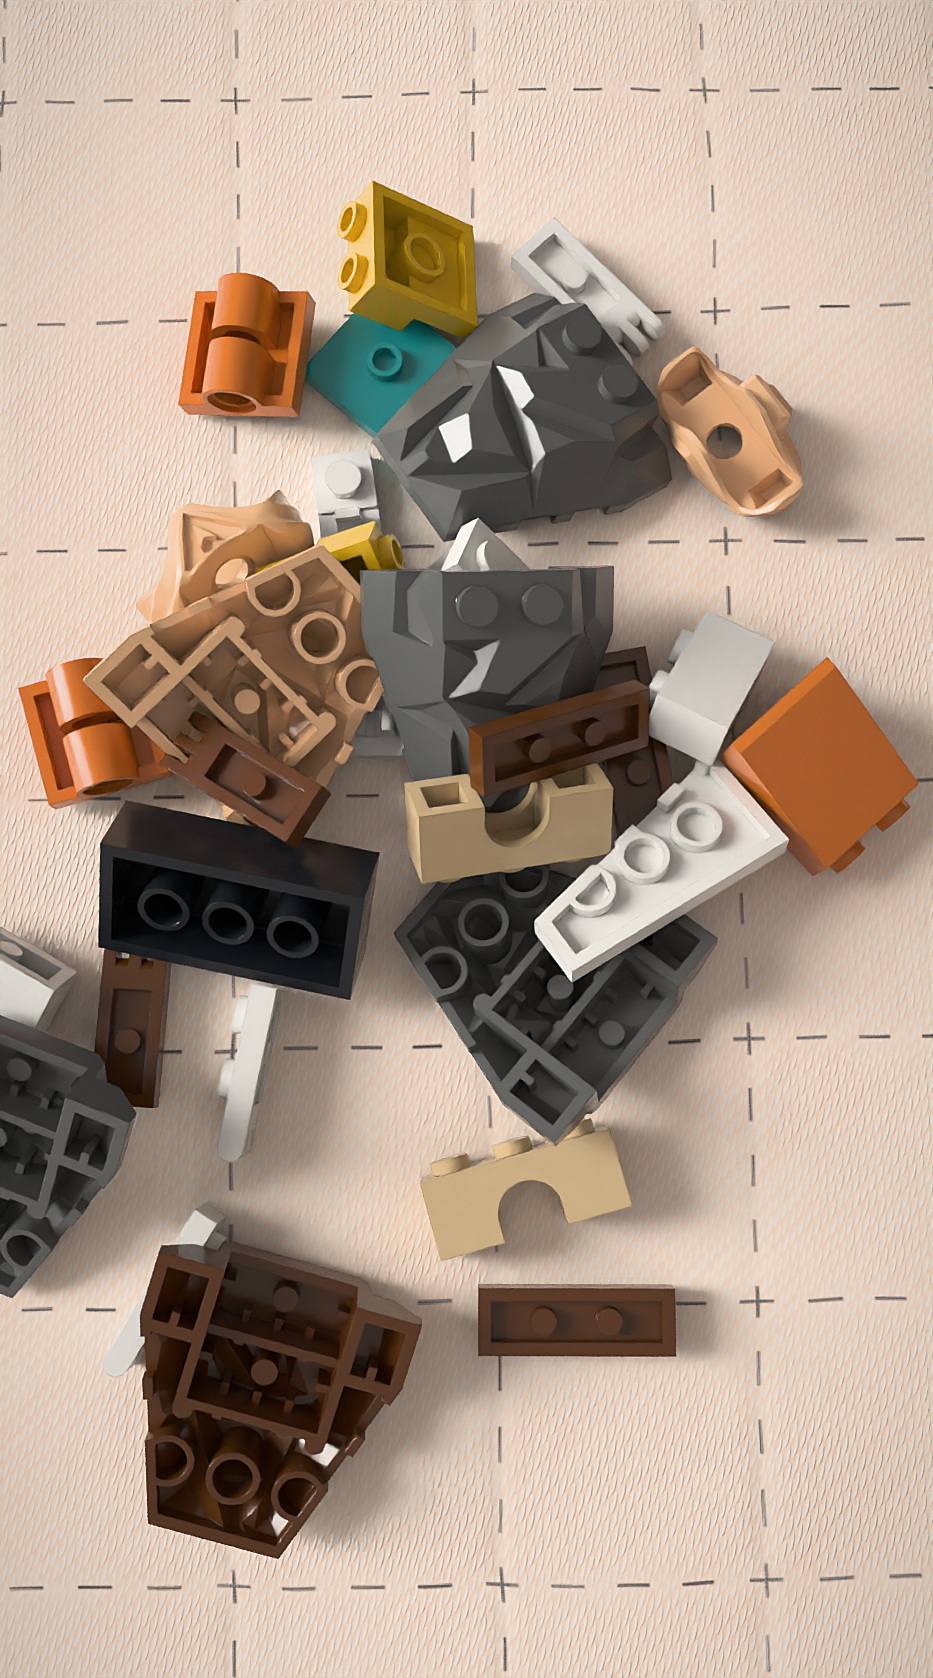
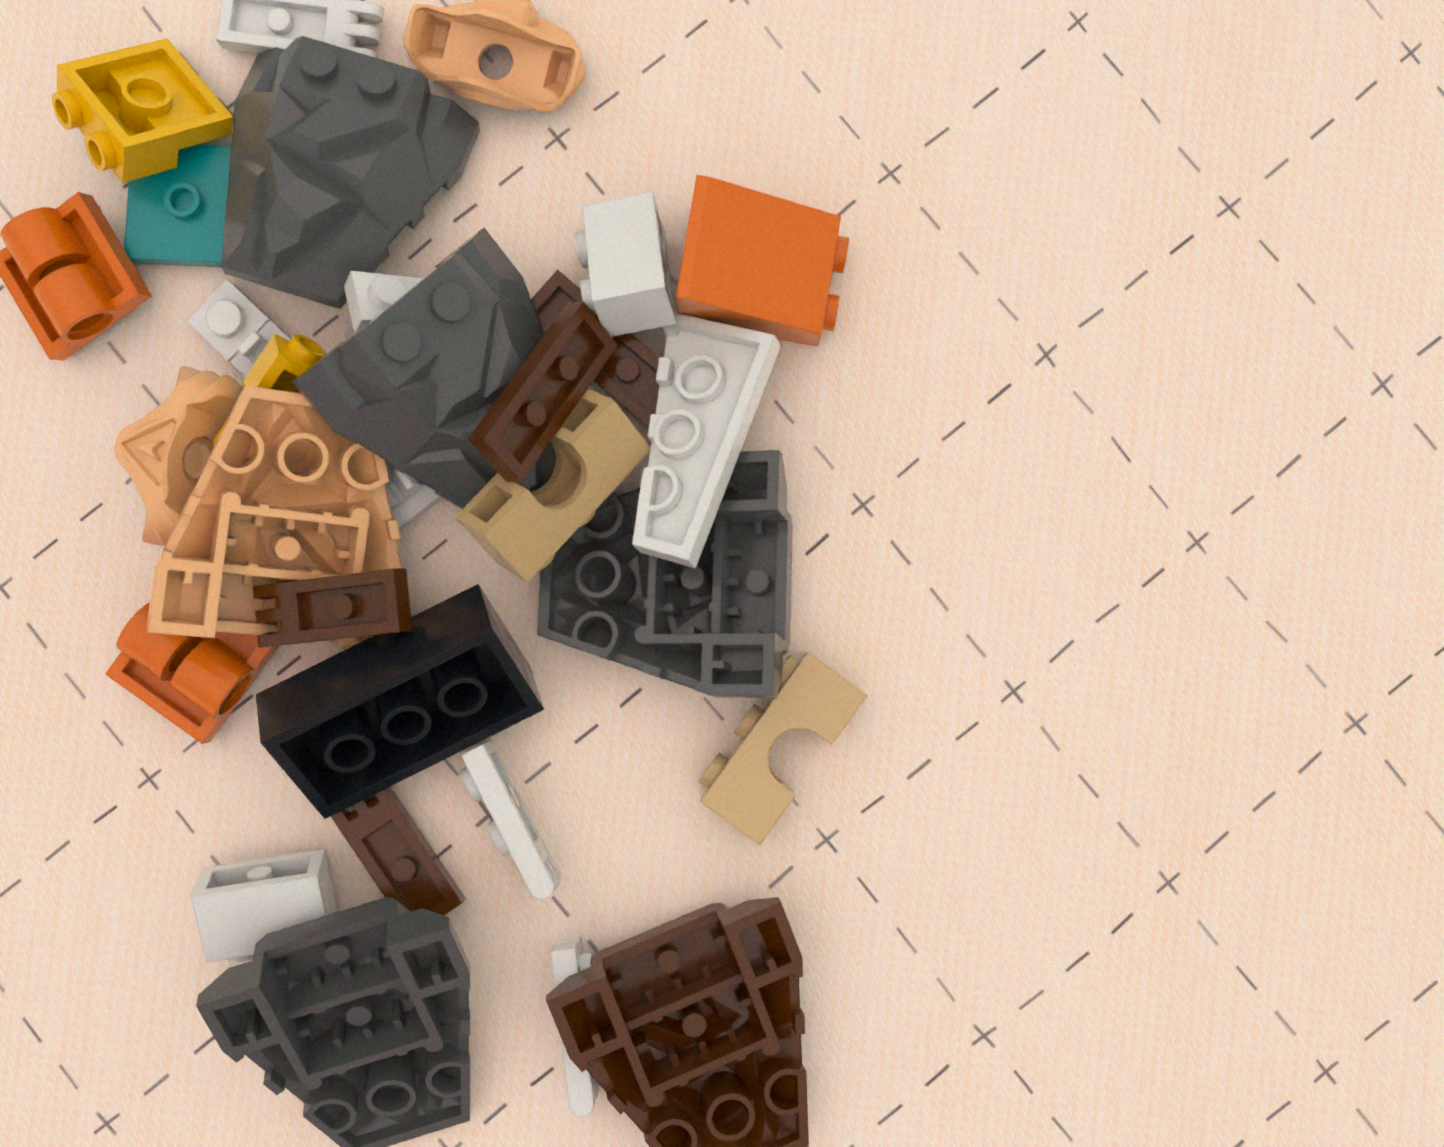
camera: 30 degrees left, 5 degrees up
reddish brown plate [478,1284,676,1357] -> none

